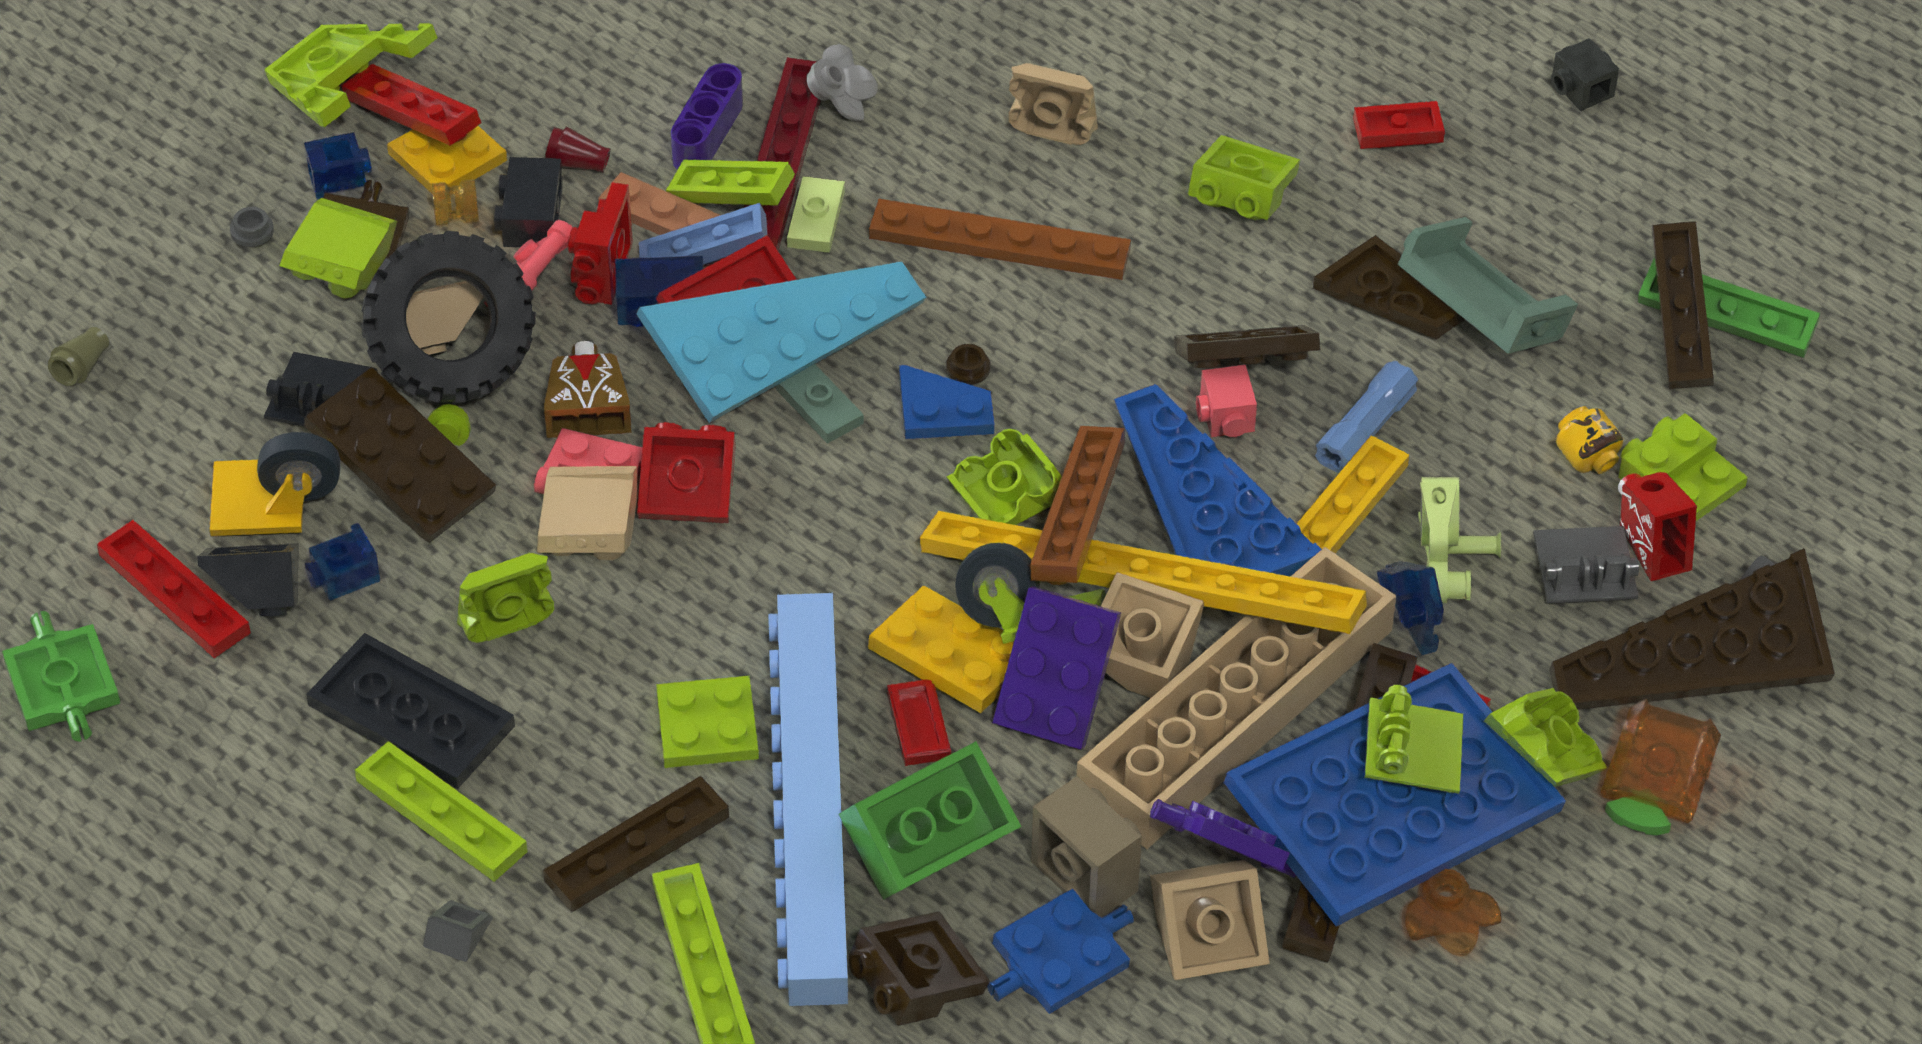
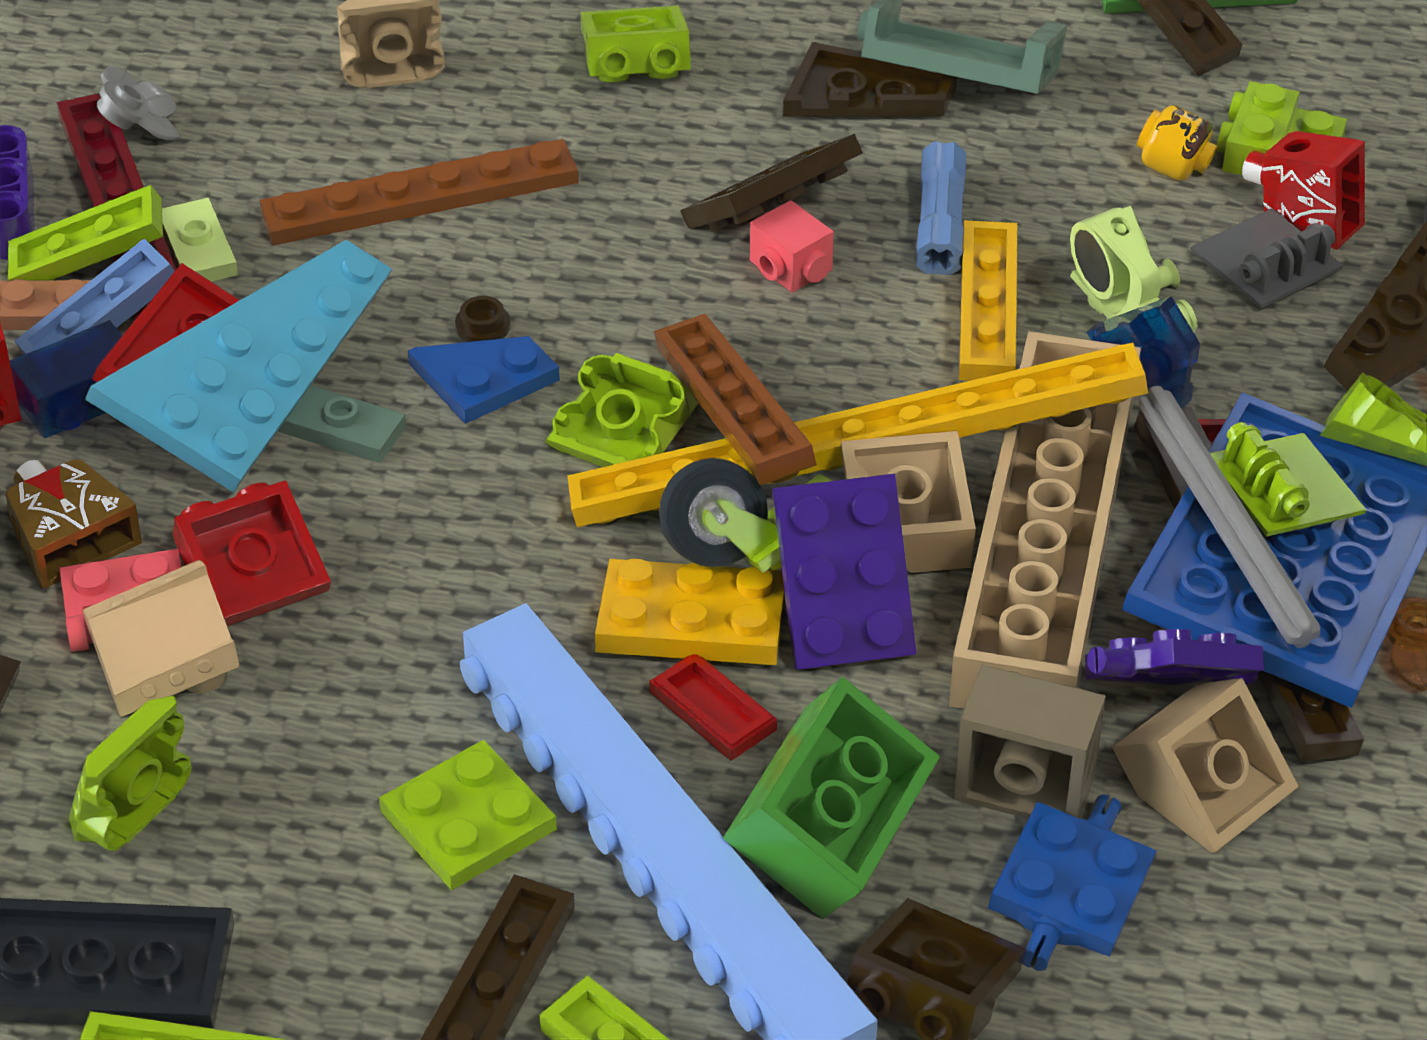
camera: 30 degrees left, 5 degrees down
blue wing [1114,384,1322,608] -> none
none -> light grey axle [1139,386,1320,649]

